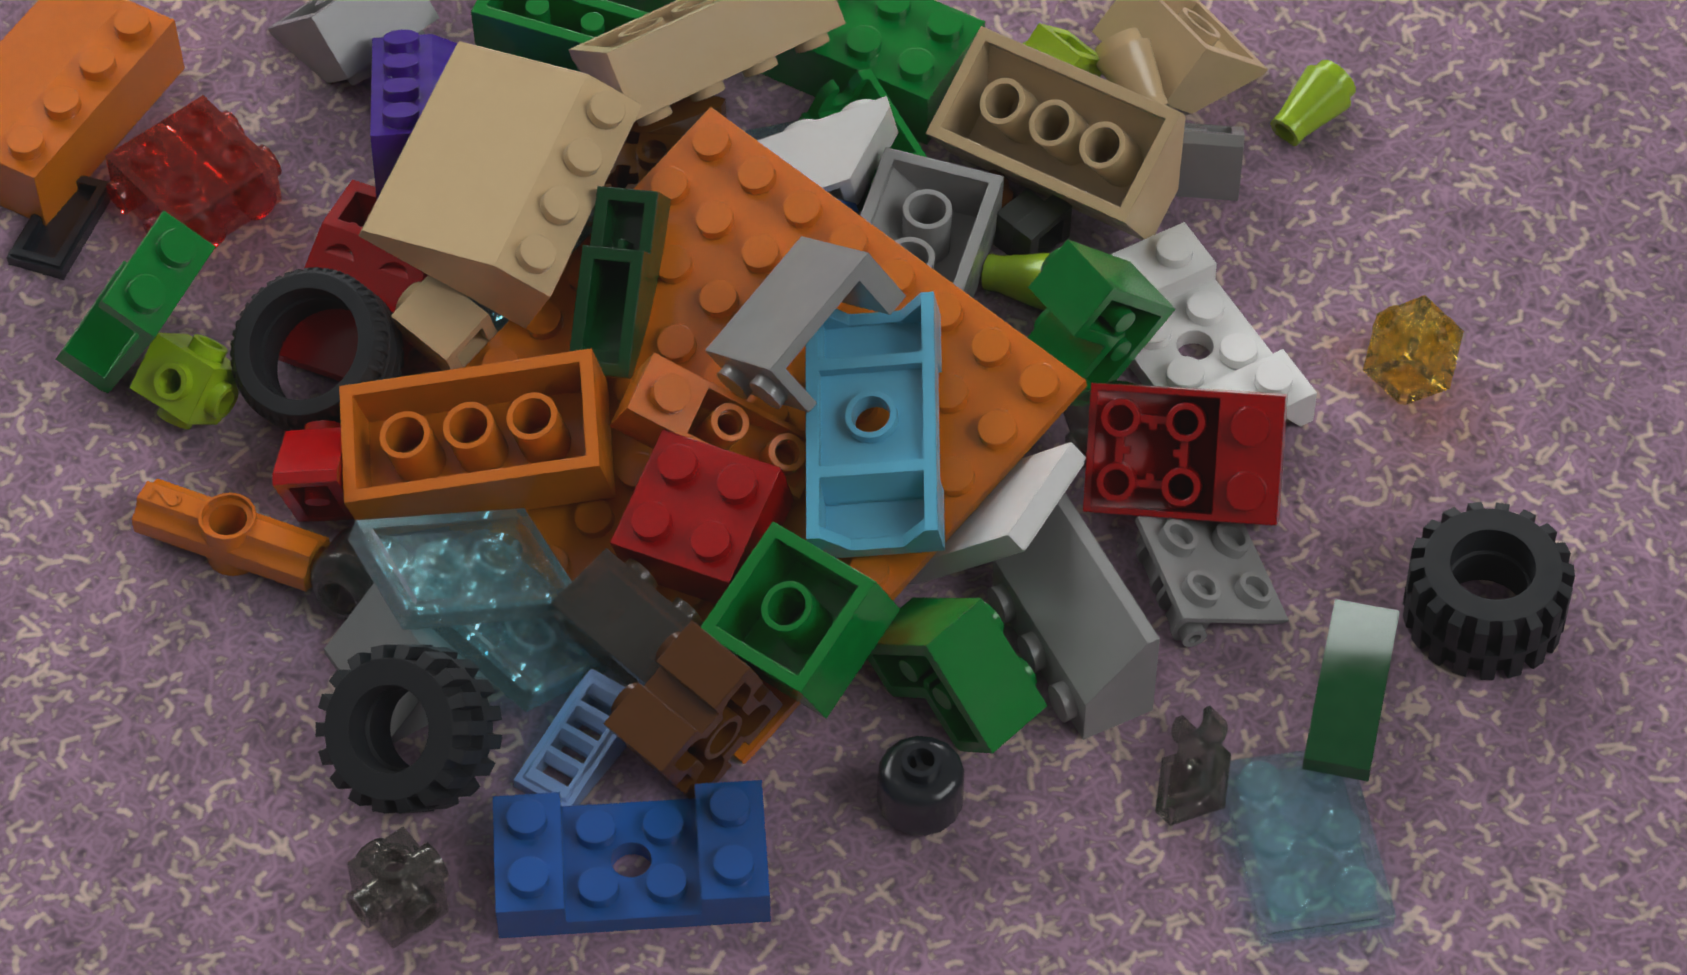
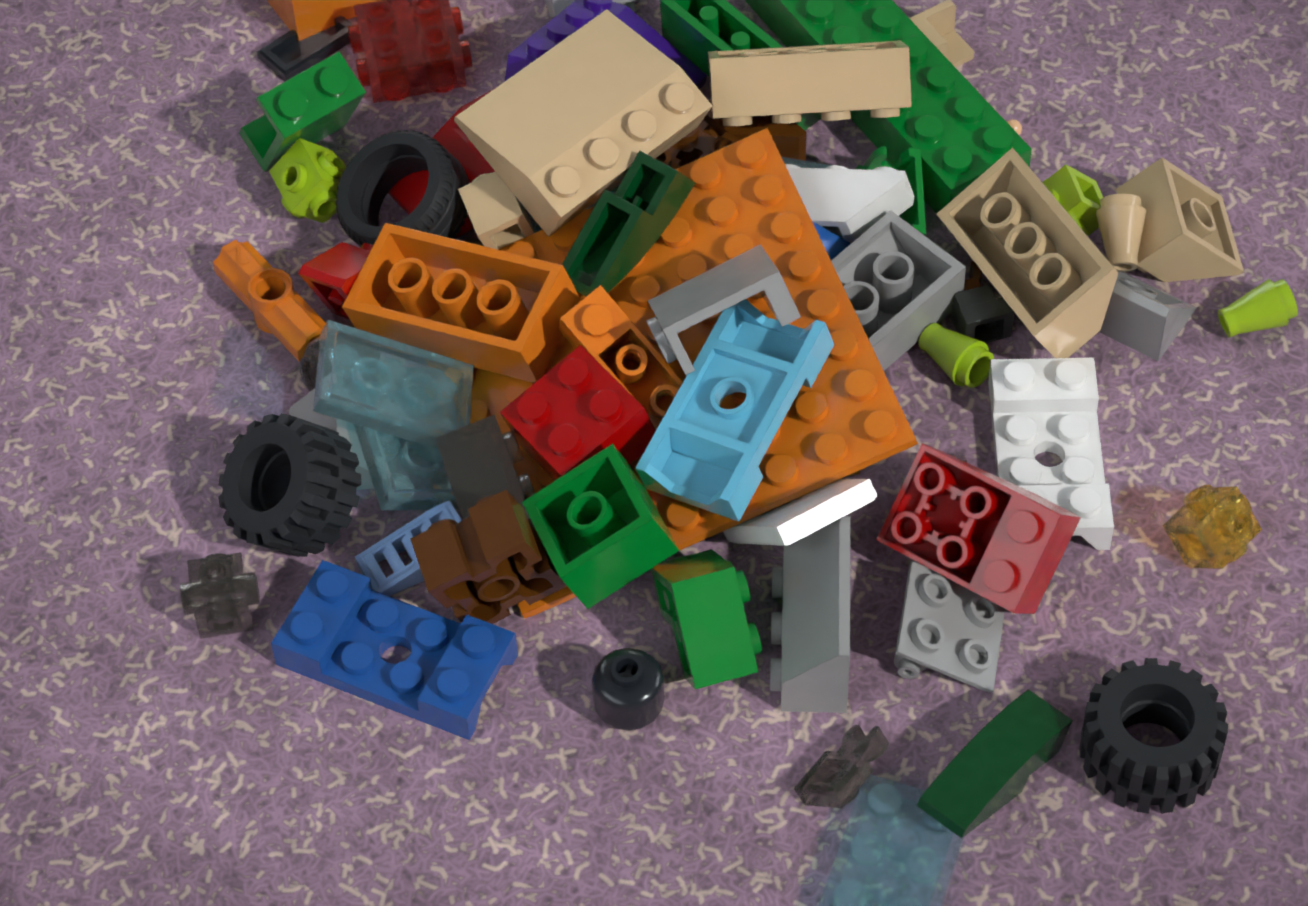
camera: 30 degrees right, 0 degrees up
green brick [1027,239,1176,401] -> none

